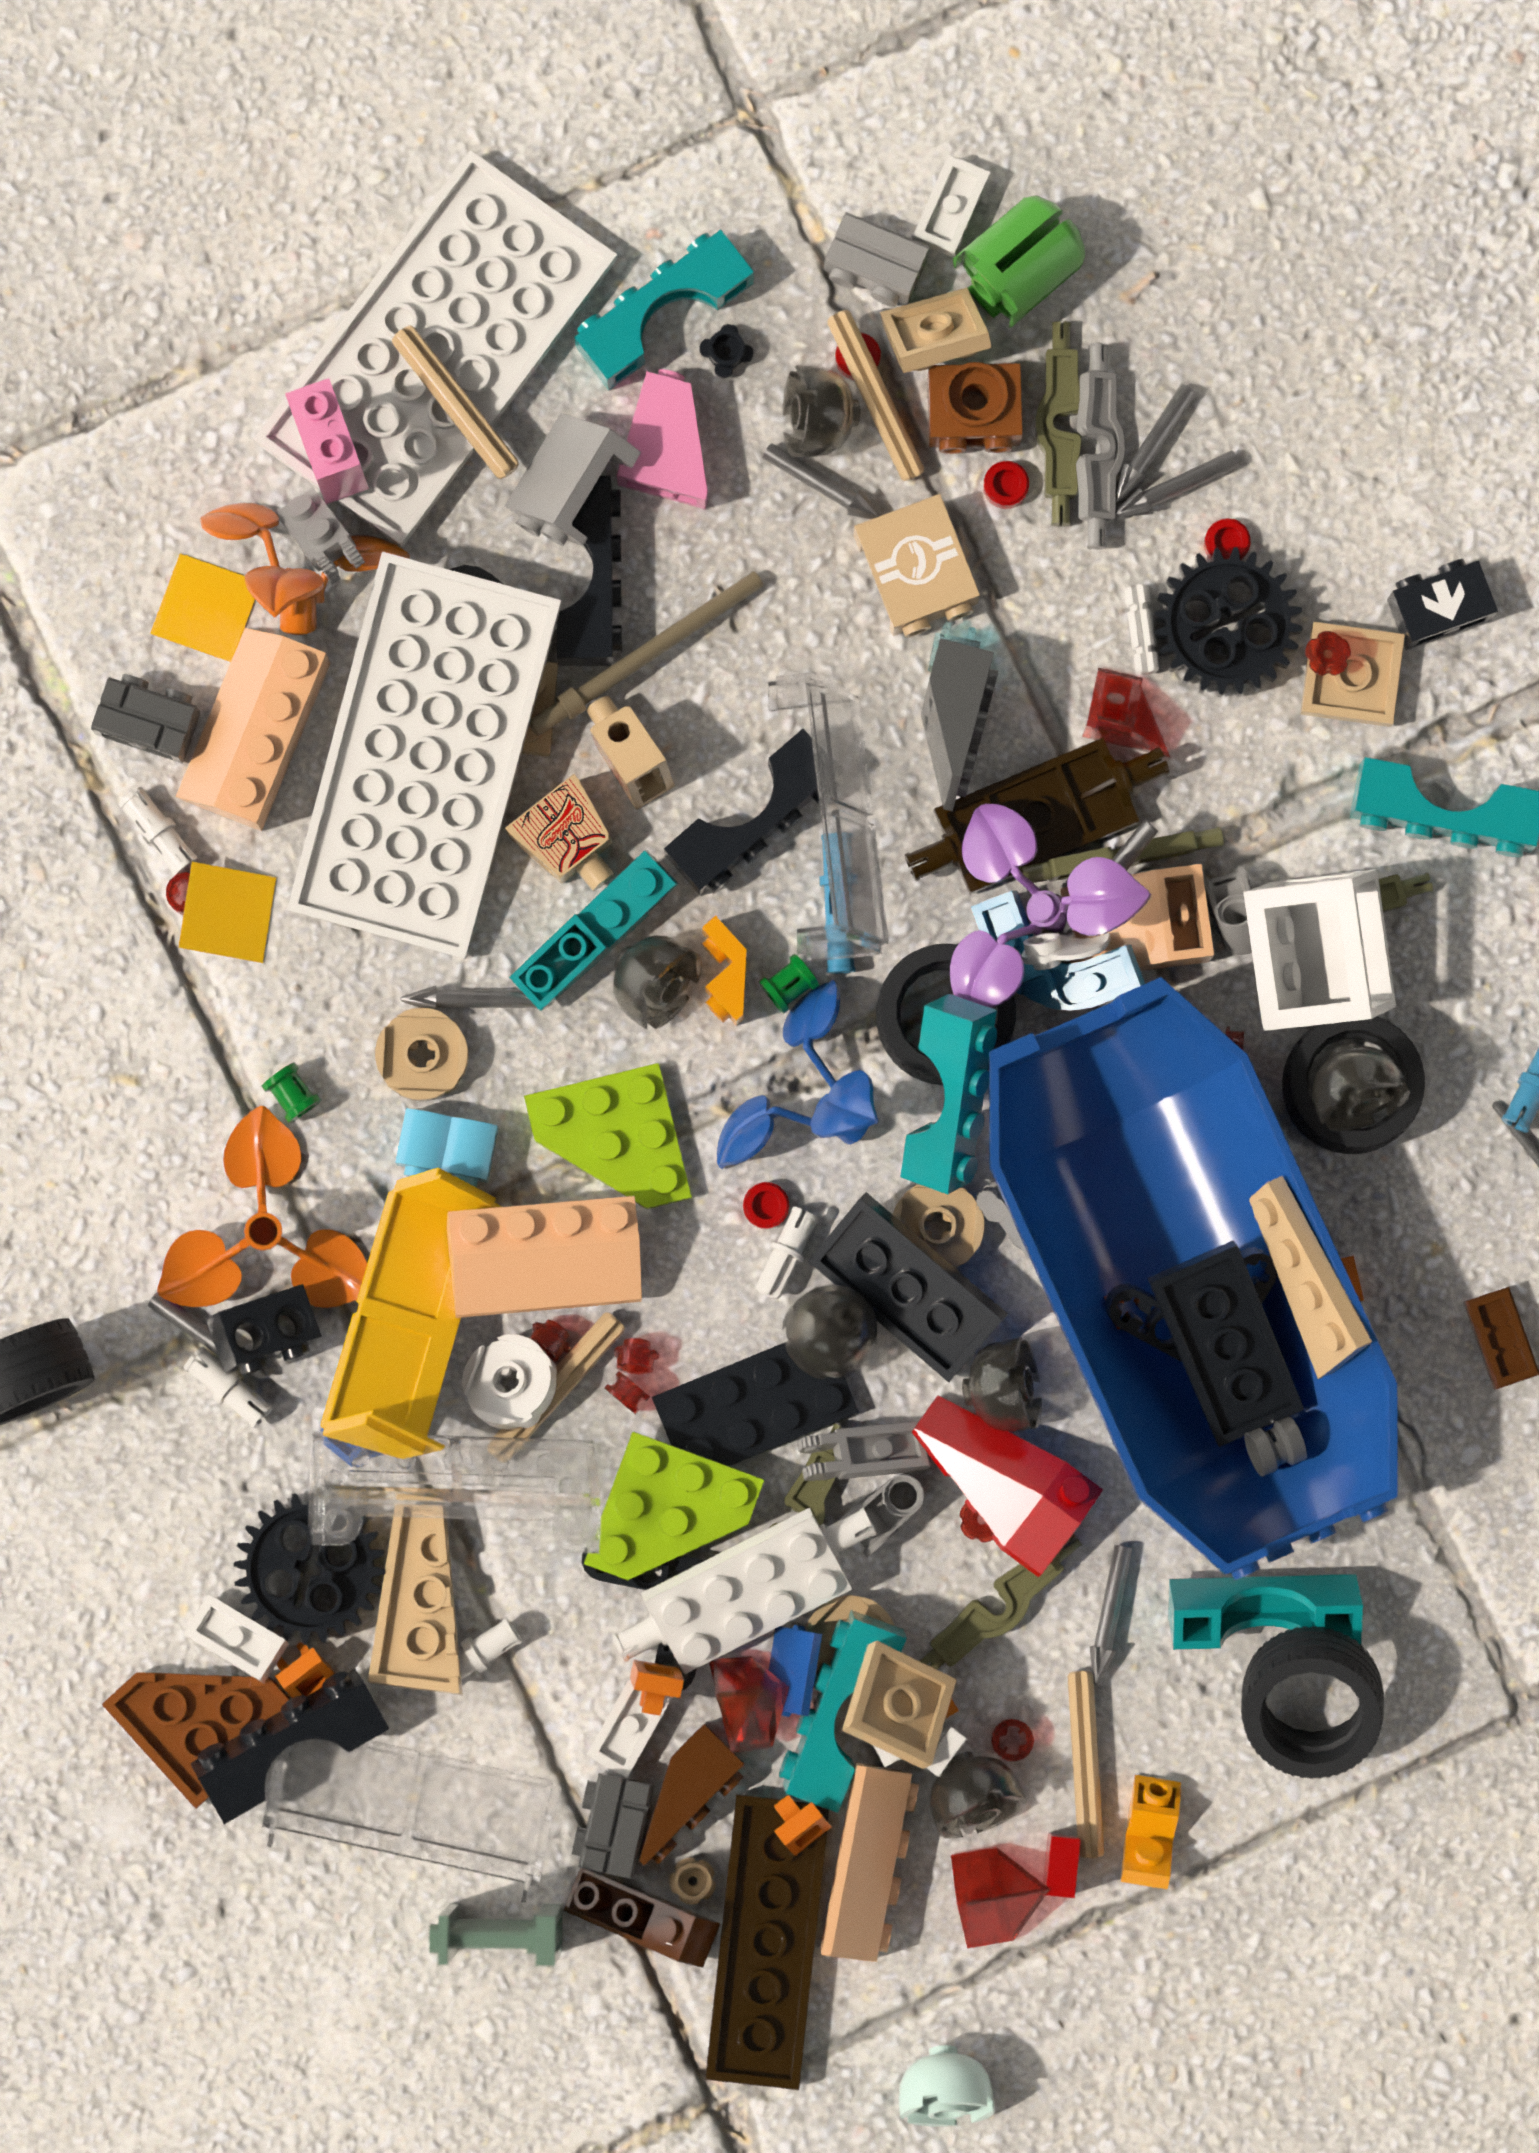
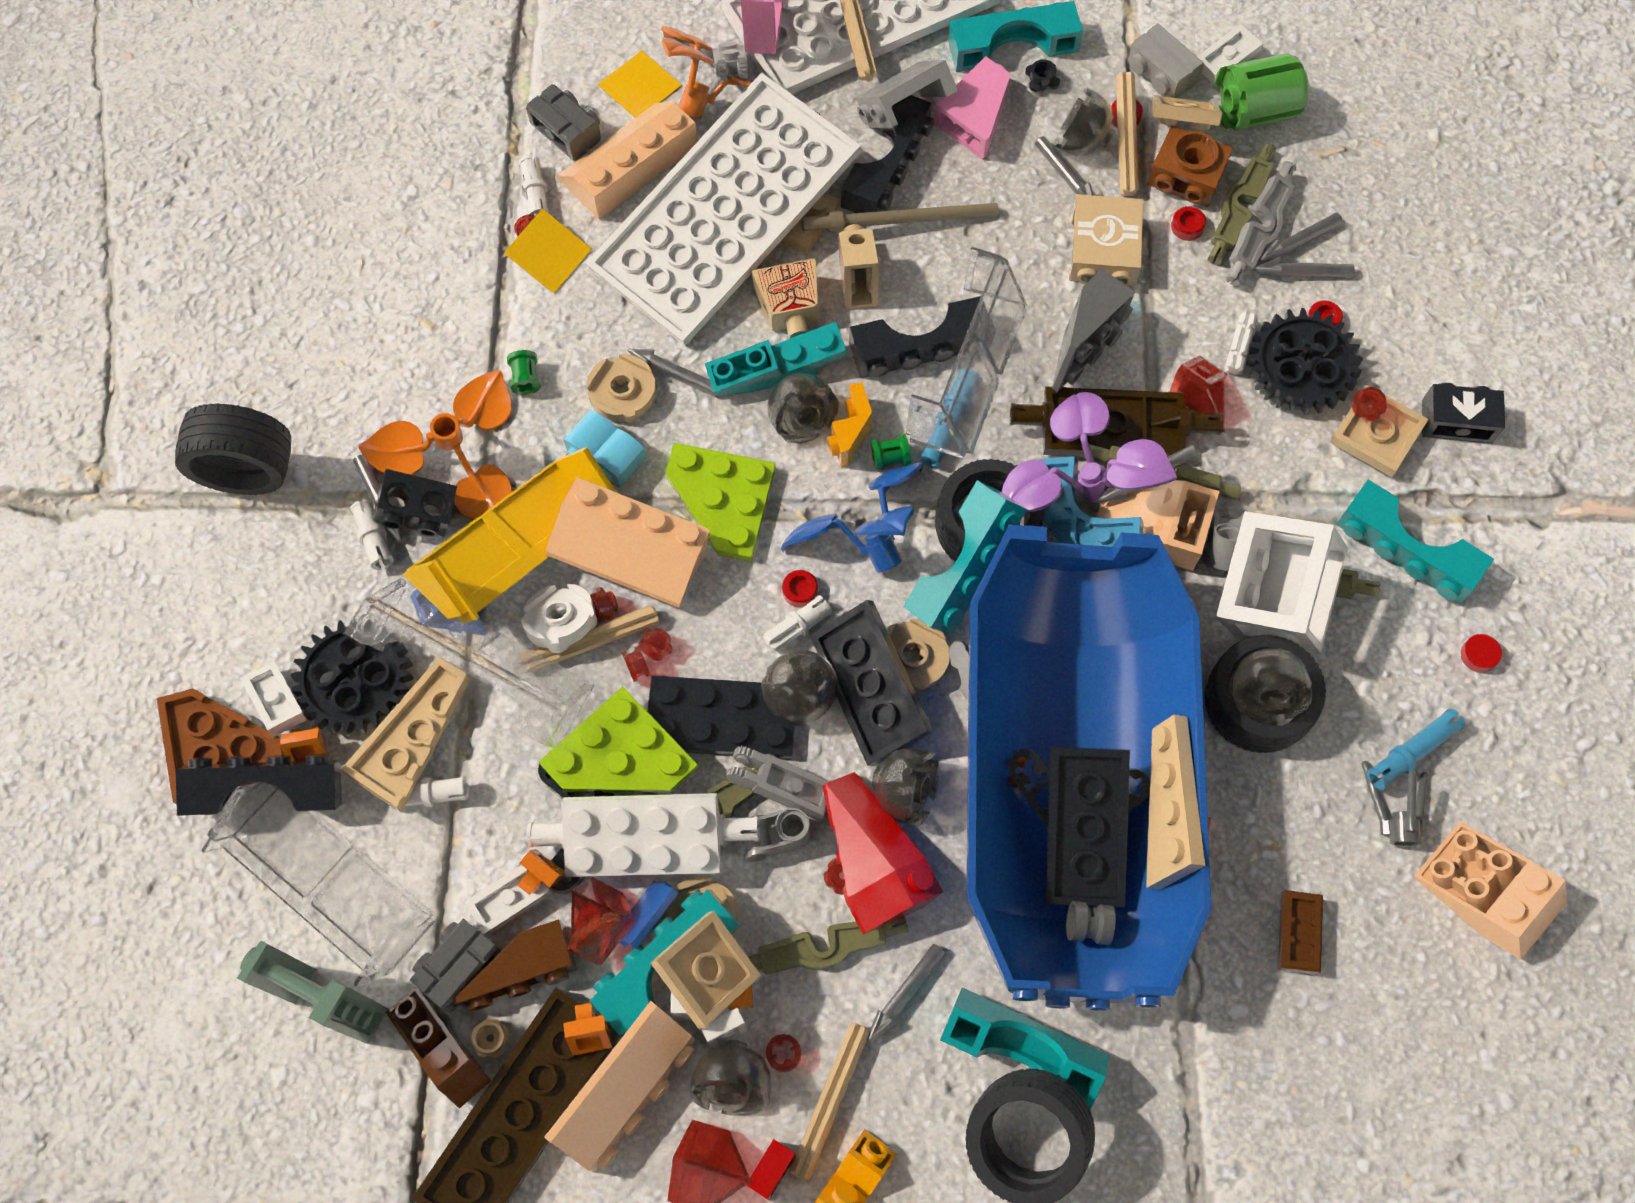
camera: 30 degrees right, 15 degrees down
white plate [1021,931,1111,970] -> none

